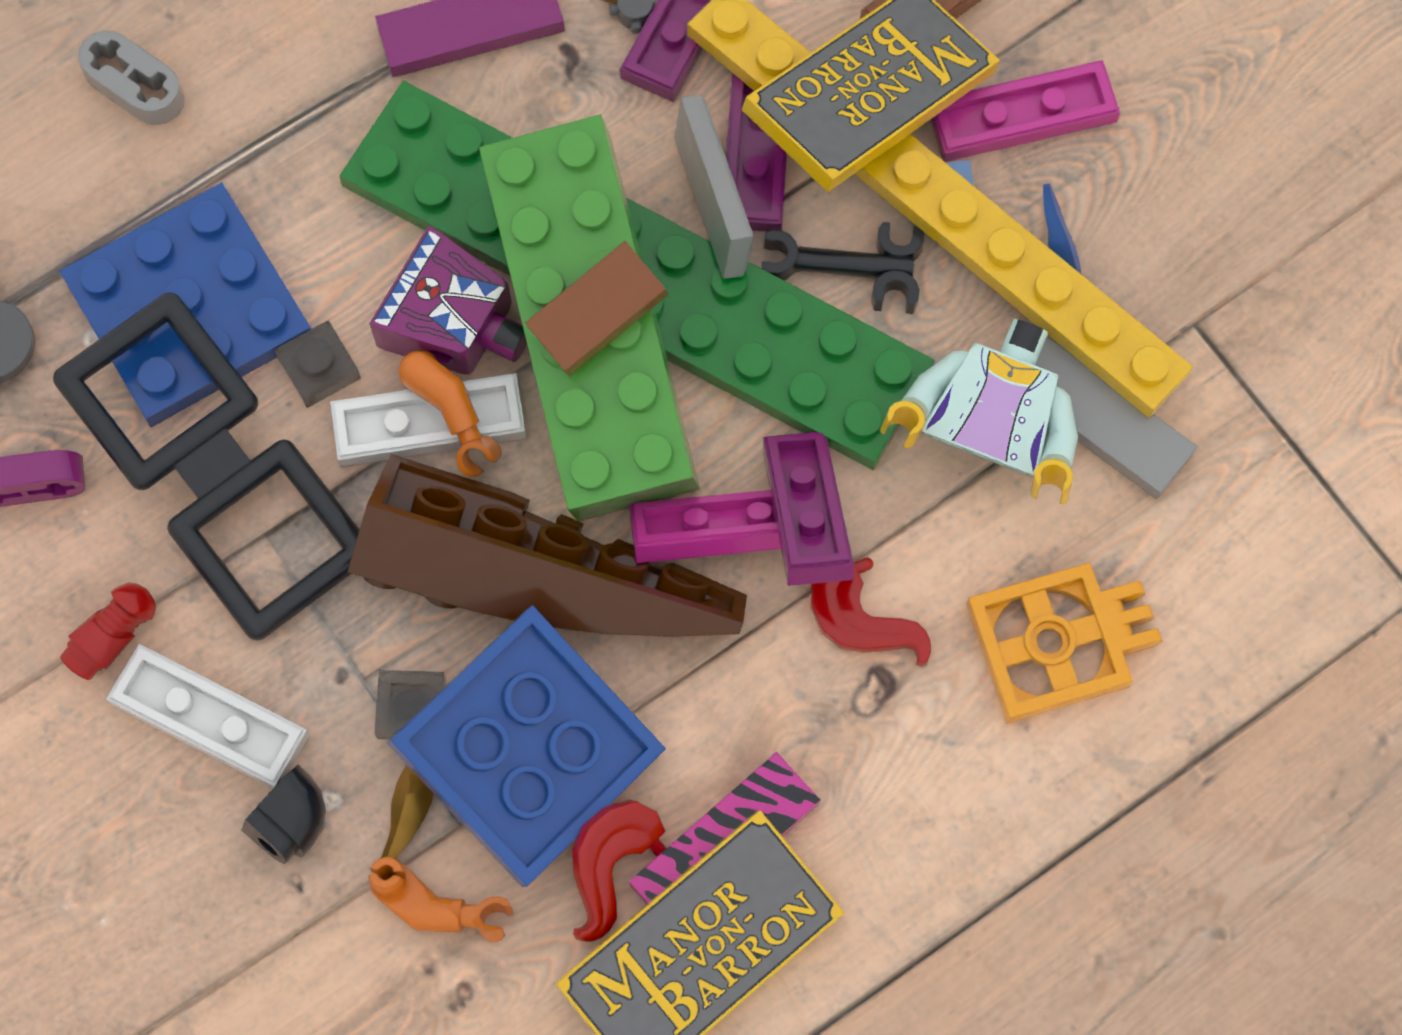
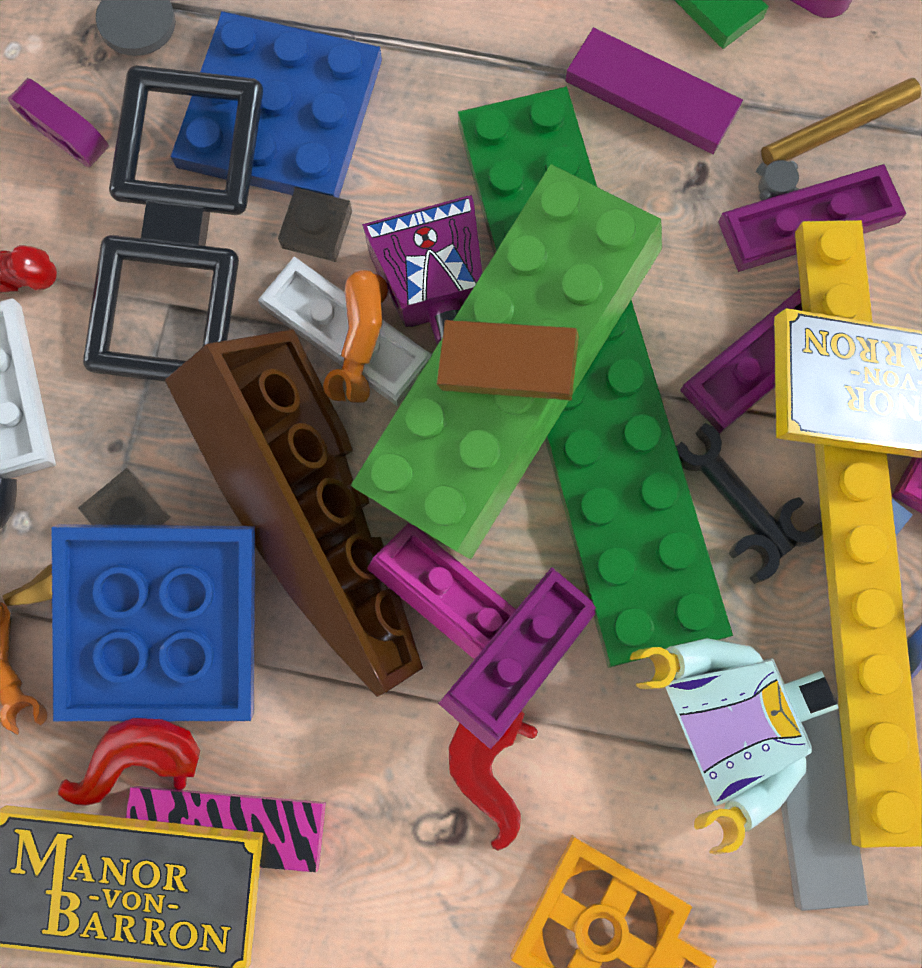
camera: 50 degrees right, 5 degrees up
light grey tile [674,95,754,279] -> none

